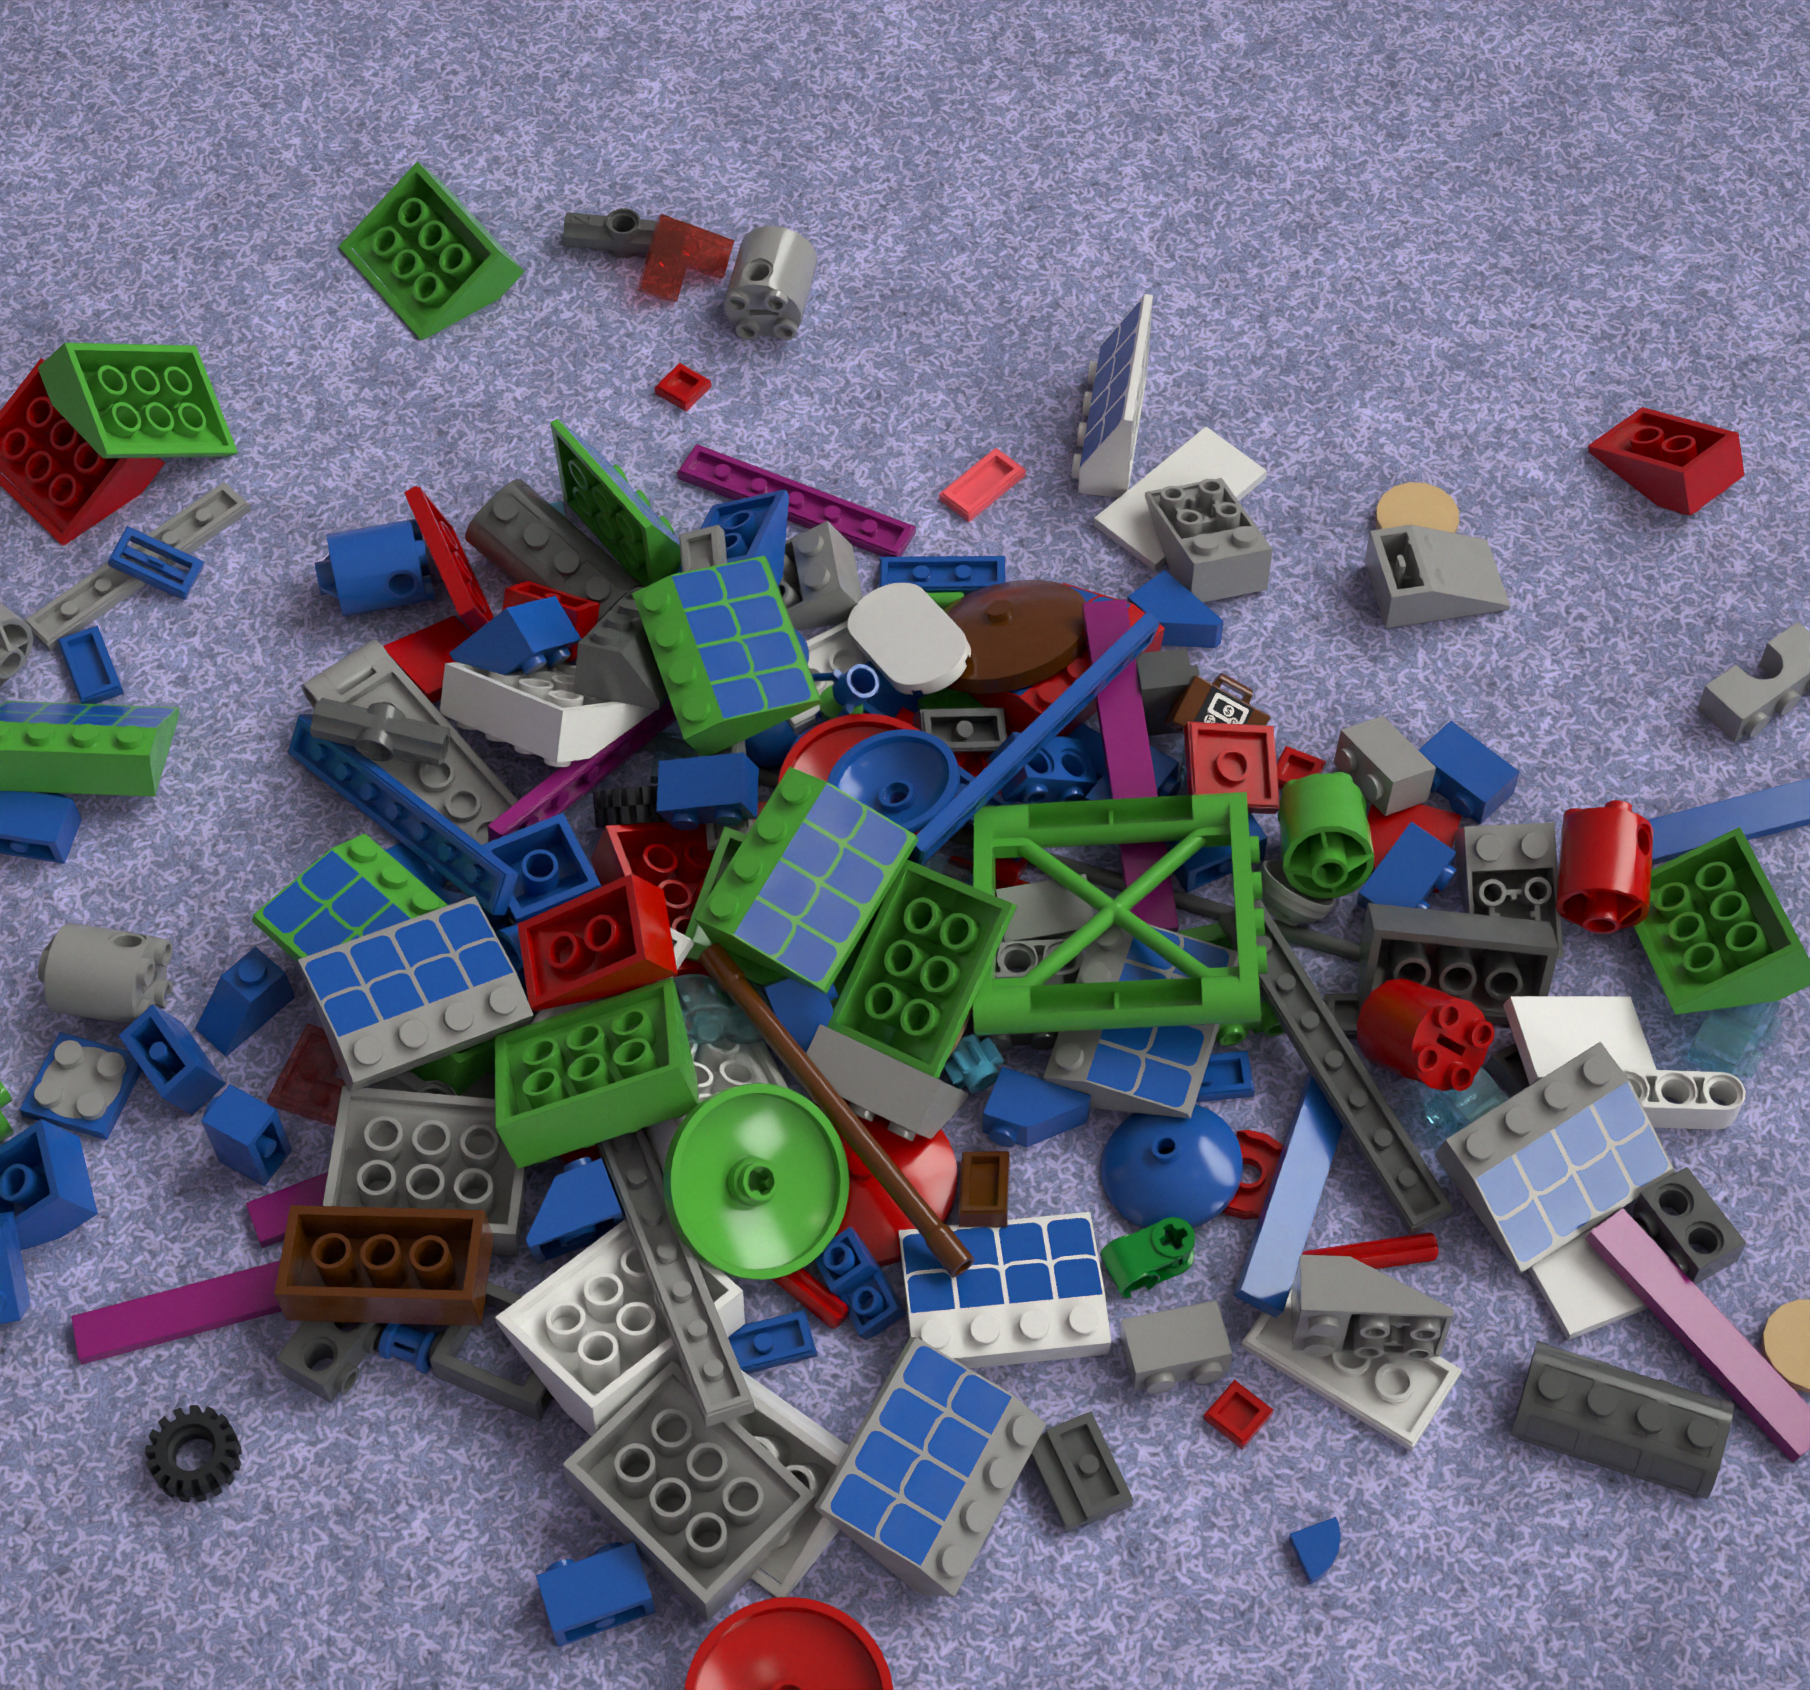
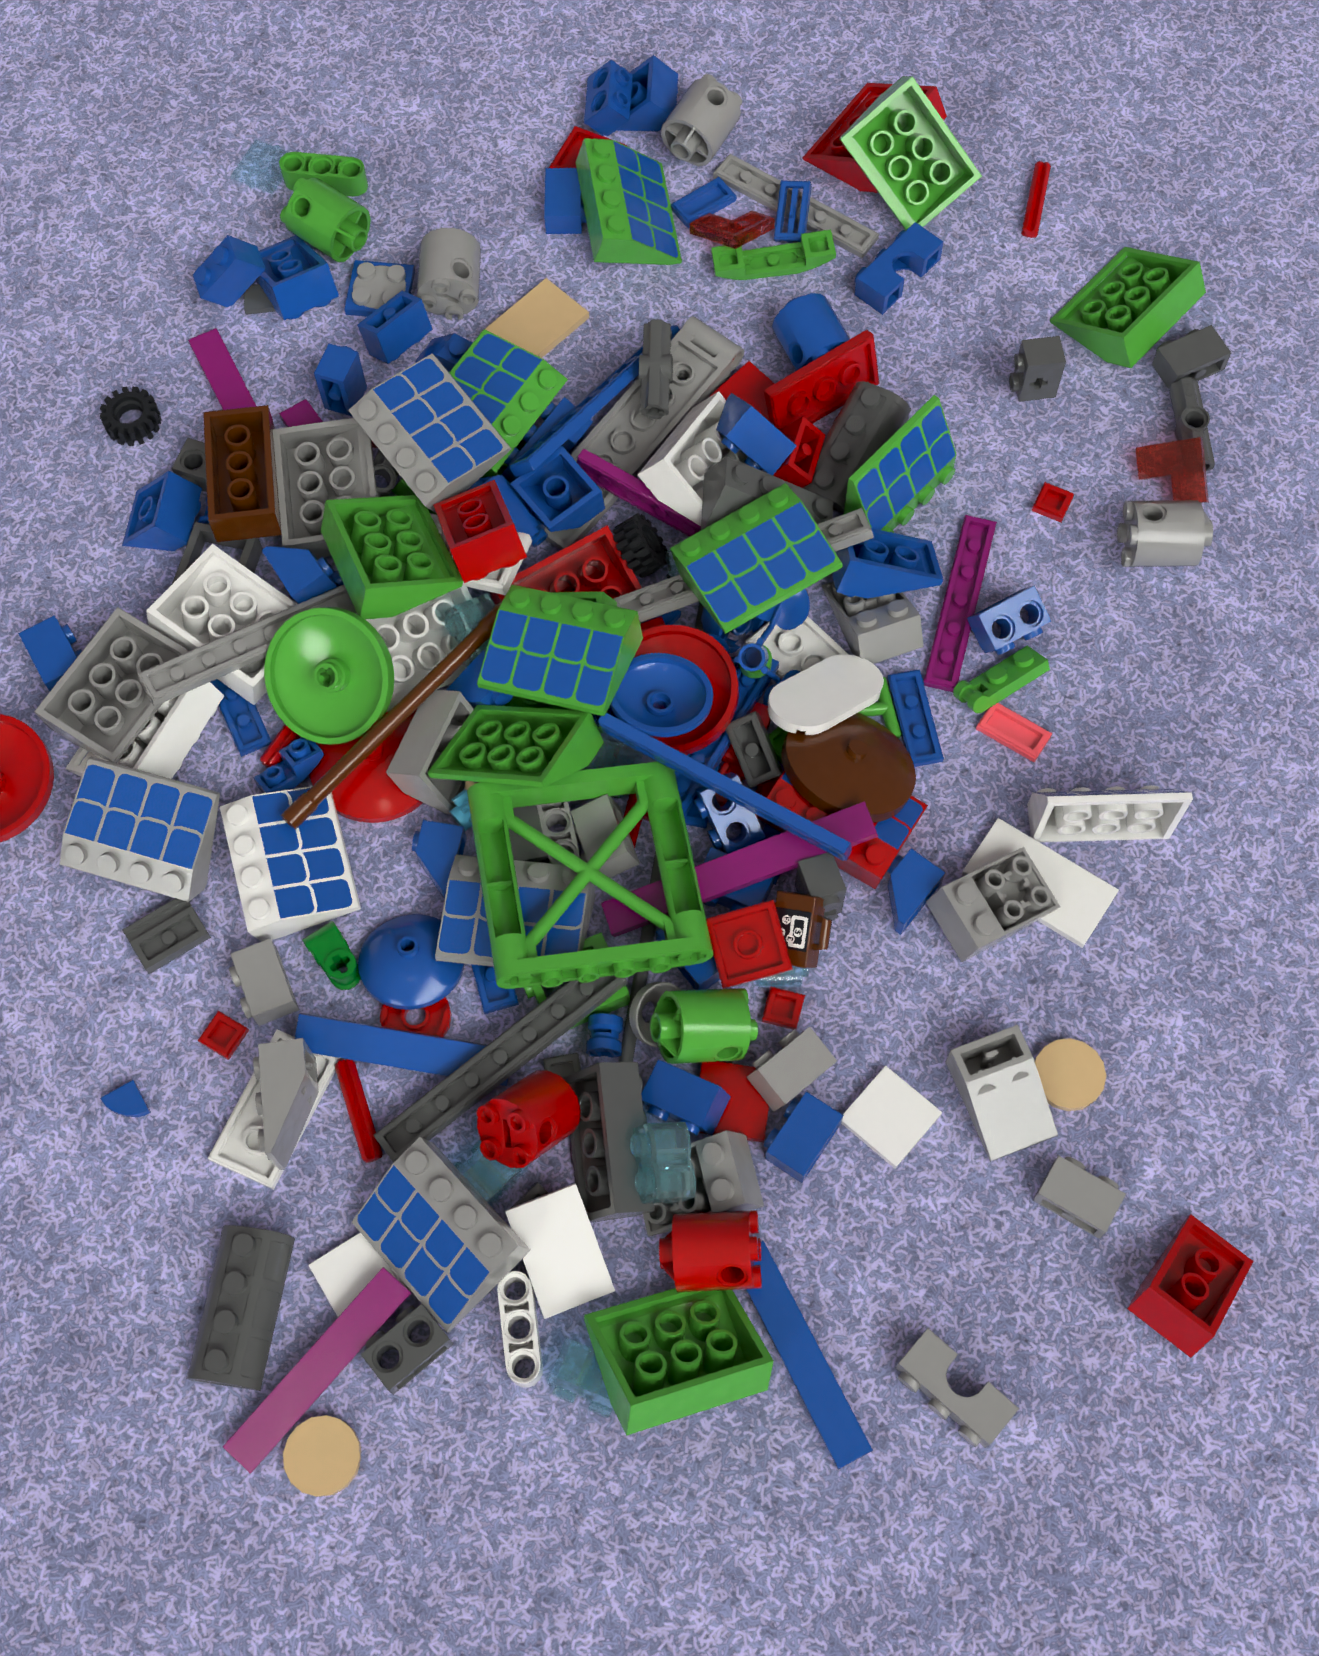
camera: 80 degrees right, 10 degrees up
blue brick [656,752,759,830] -> none
reddish brown tile [959,1151,1010,1227] -> none
none -> blue slope [122,471,202,551]
none -> dark grey tile [244,284,275,315]
none -> tan tile [485,278,589,358]
none -> blue wheel [586,1013,623,1058]
none -> clear light blue brick [630,1122,696,1204]
none -> clear red tile [690,211,775,249]
none -> bright green slope [711,229,836,280]
none -> white tile [841,1066,942,1169]
none -> blue arch [854,222,944,315]
none -> bright green plate [953,645,1050,713]
none -> brick [967,585,1051,655]
none -> dark grey brick [1009,336,1066,402]
none -> red axle [1021,161,1051,238]
none -> light grey brick [1033,1155,1126,1239]
none -> dark grey brick [1152,325,1231,389]

